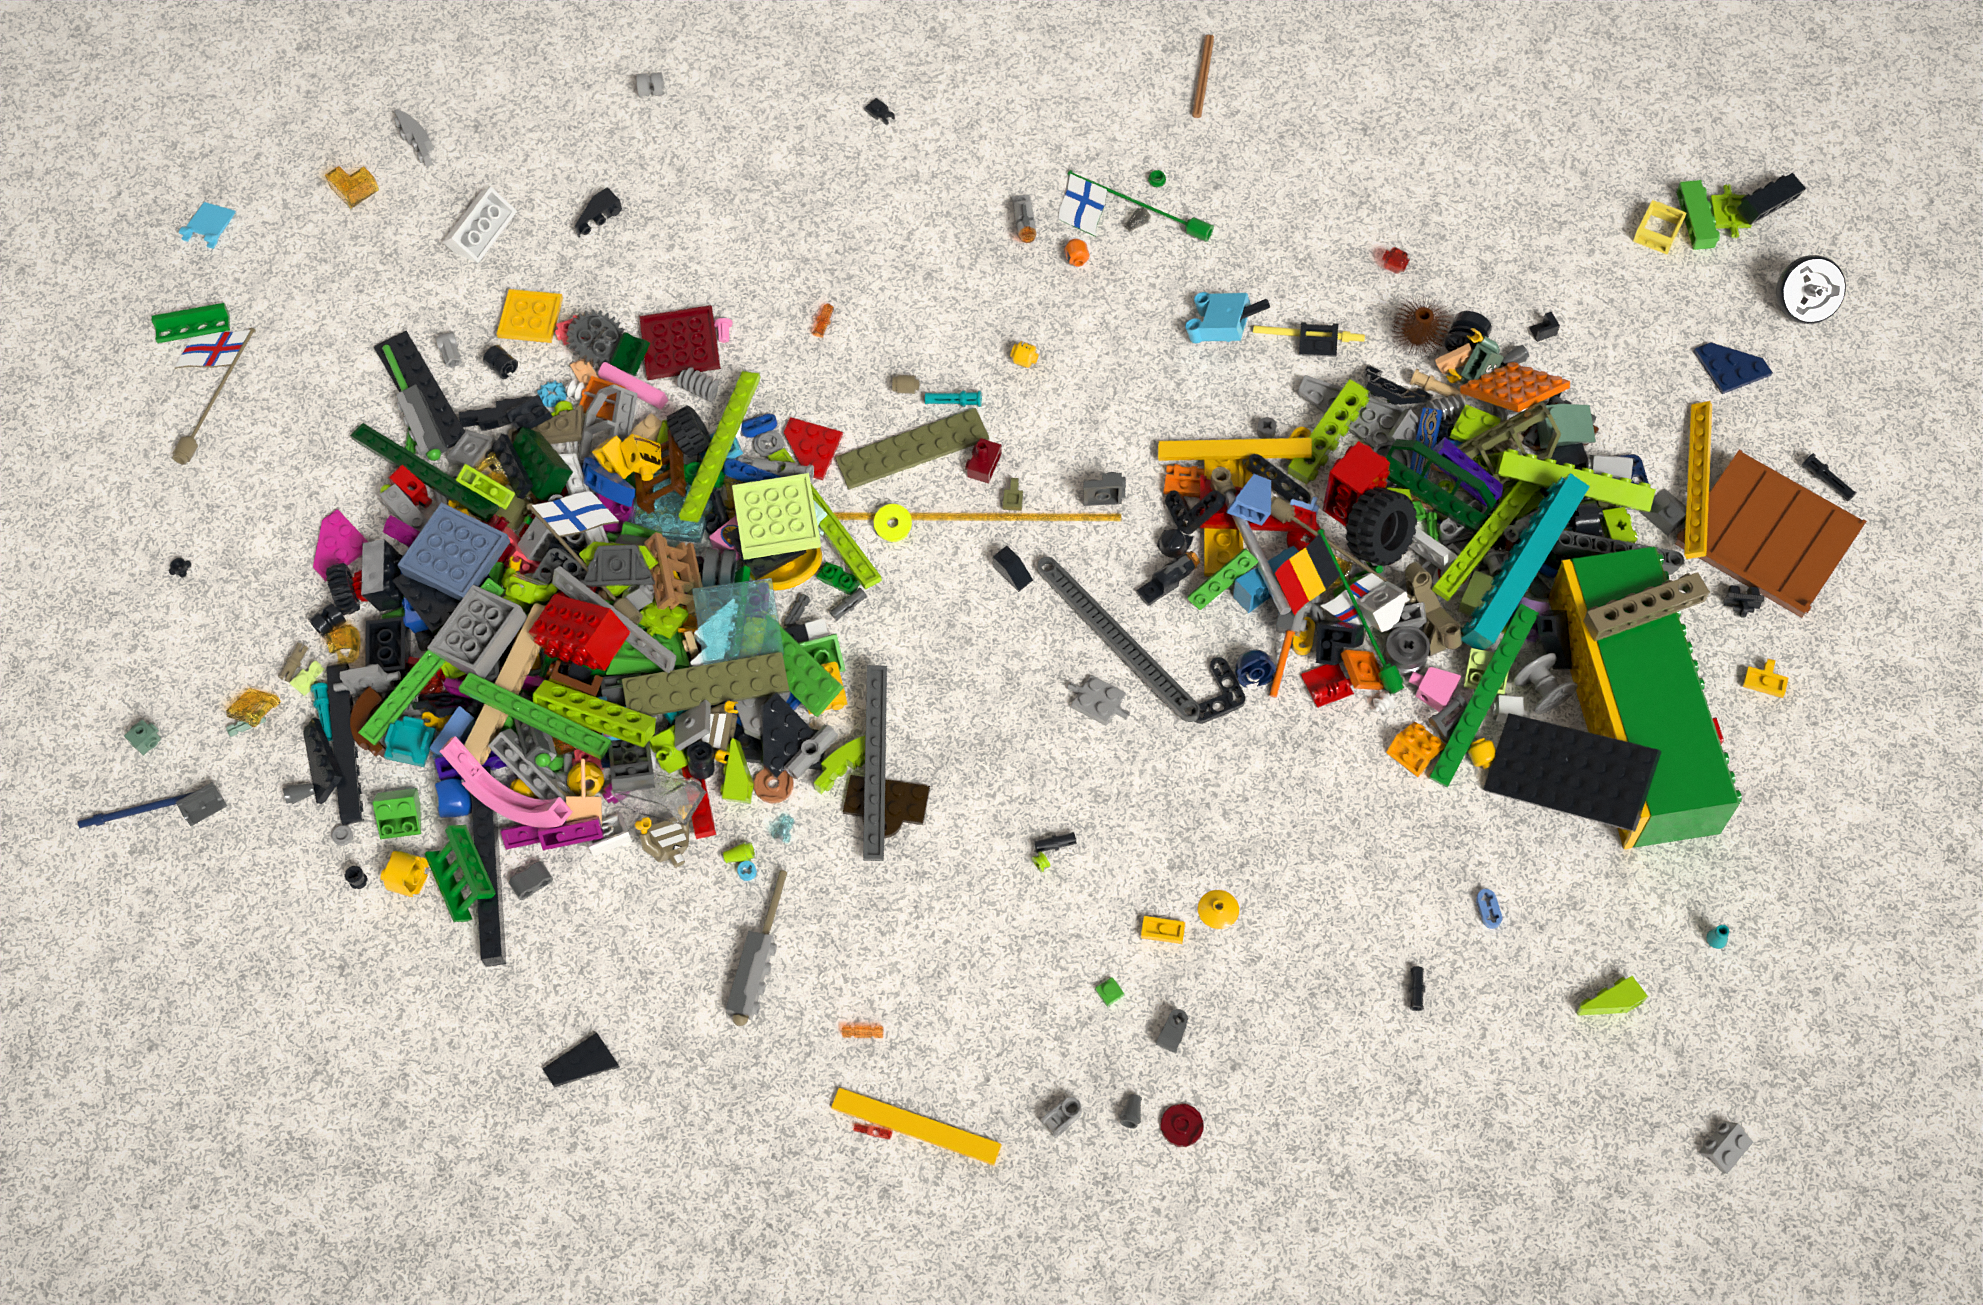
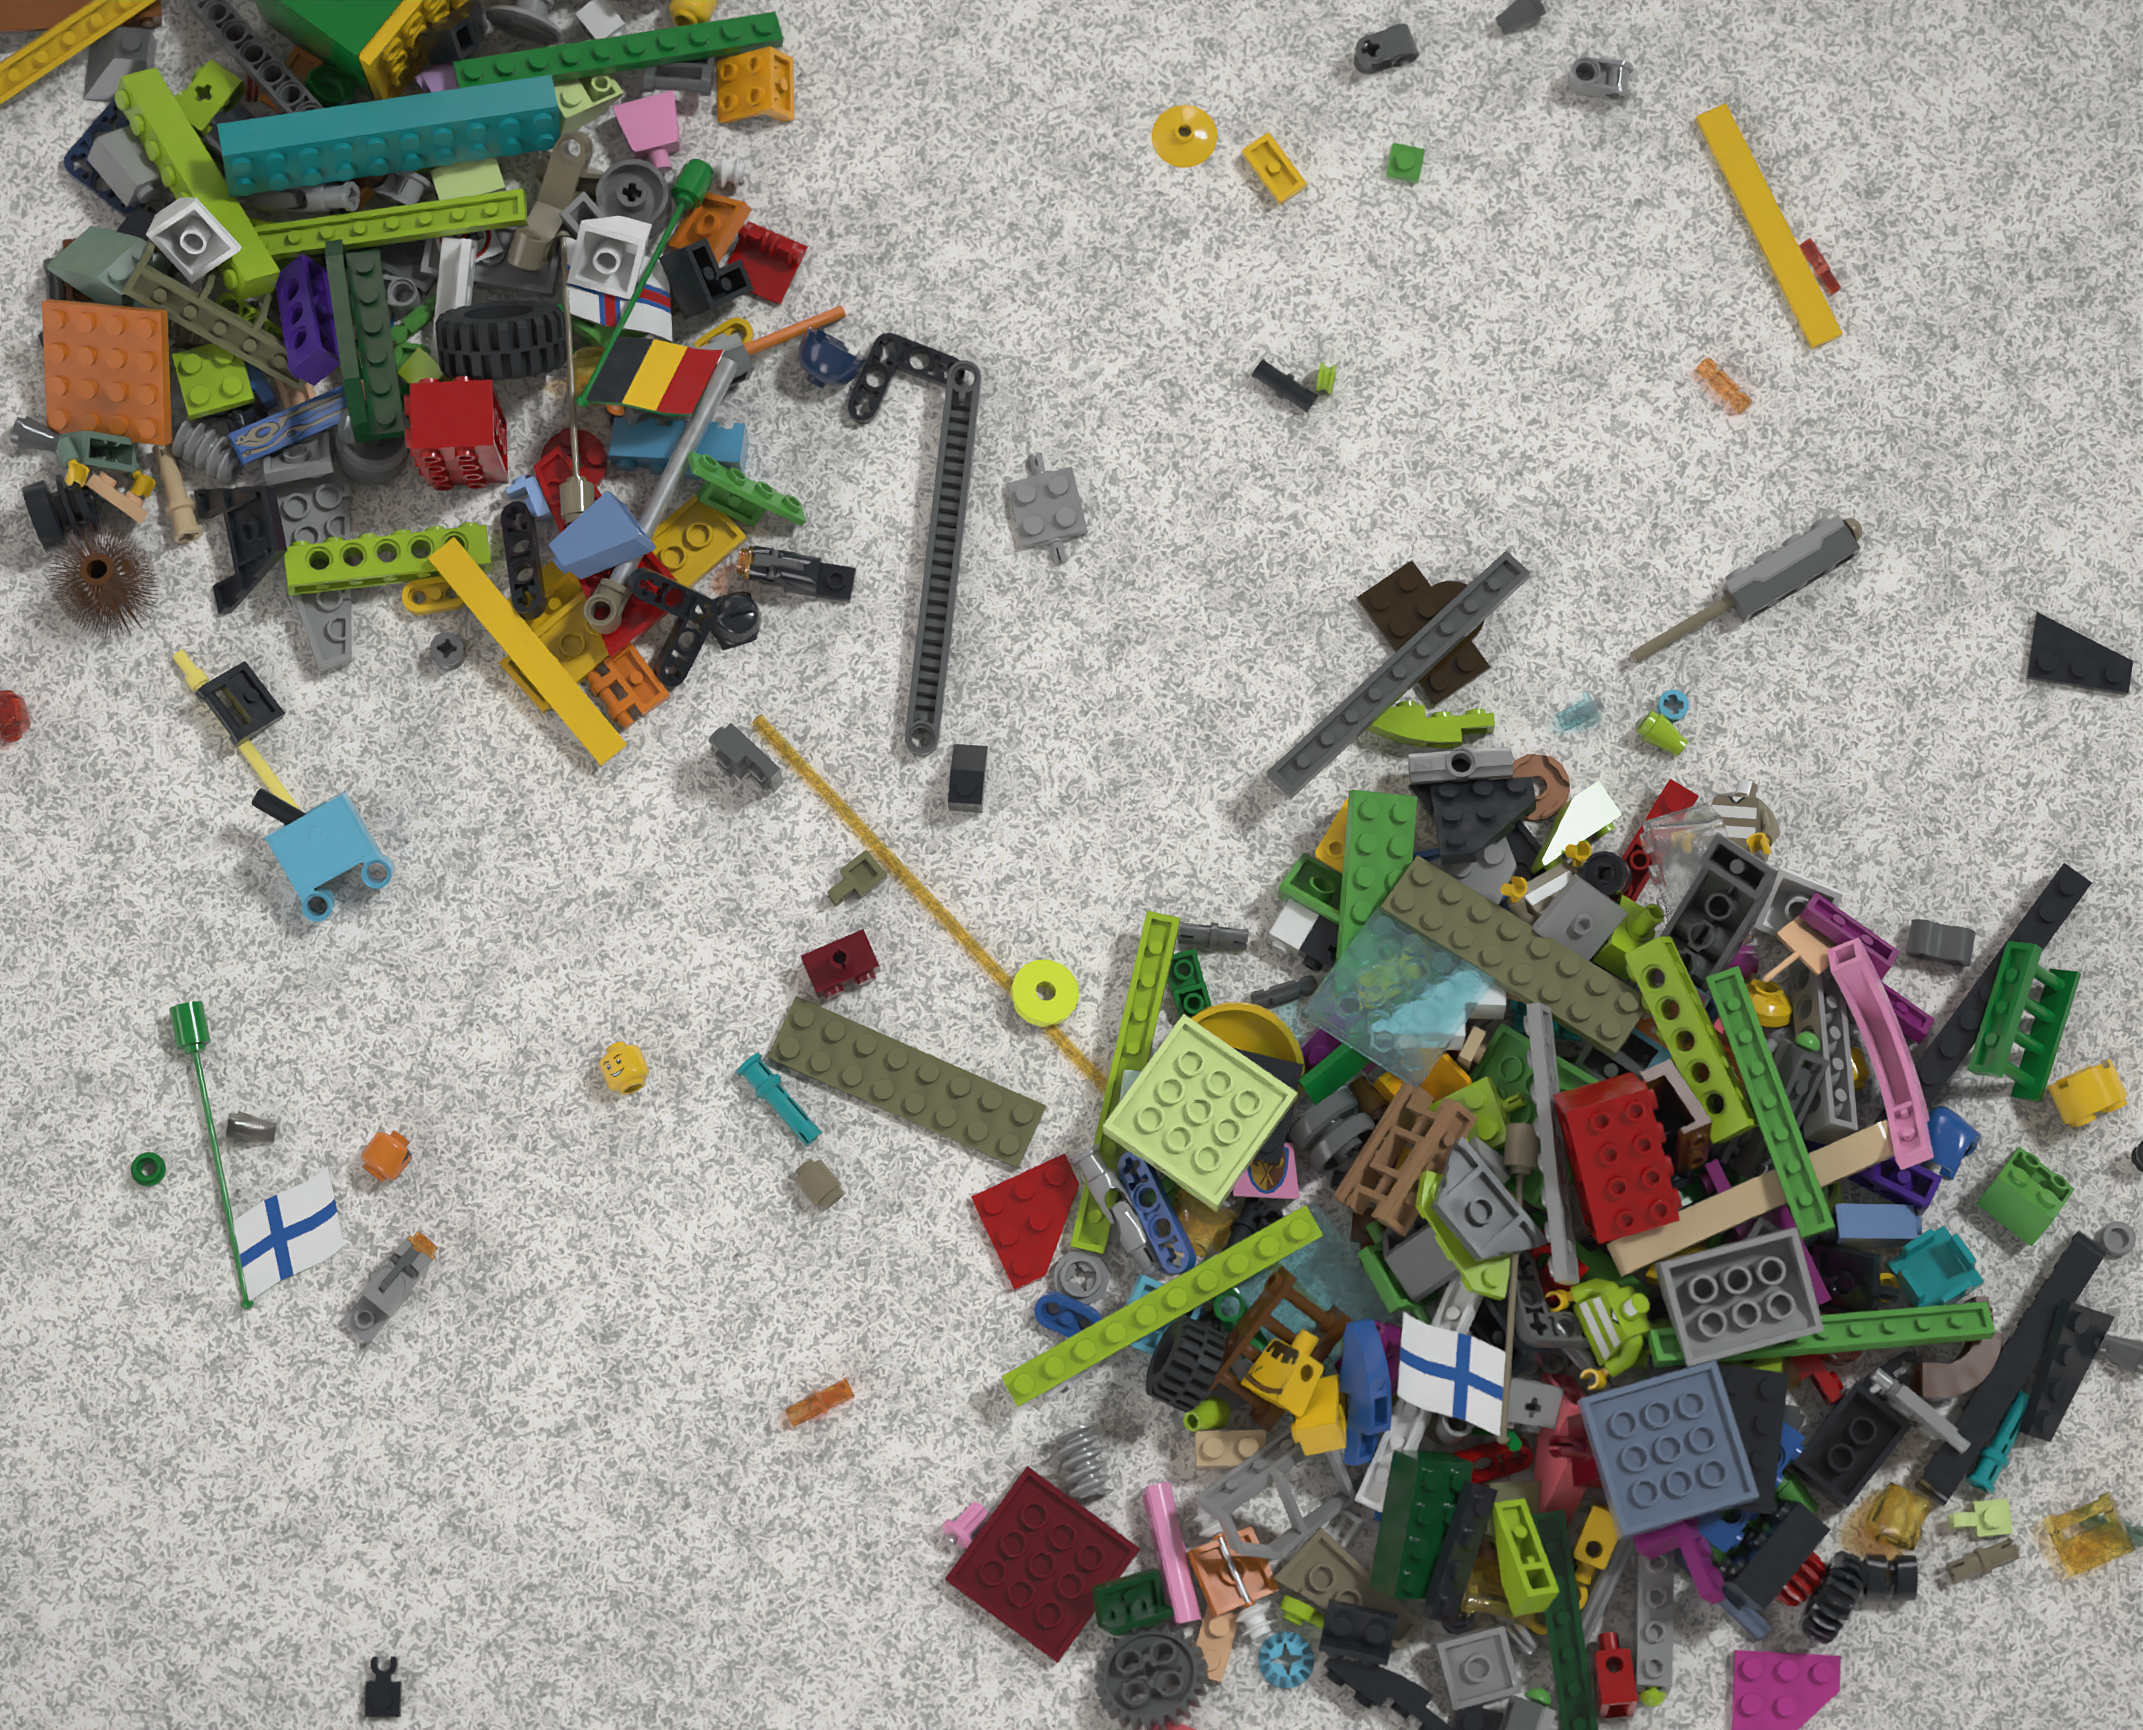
camera: 135 degrees left, 15 degrees up
none -> white slope [146,198,242,283]

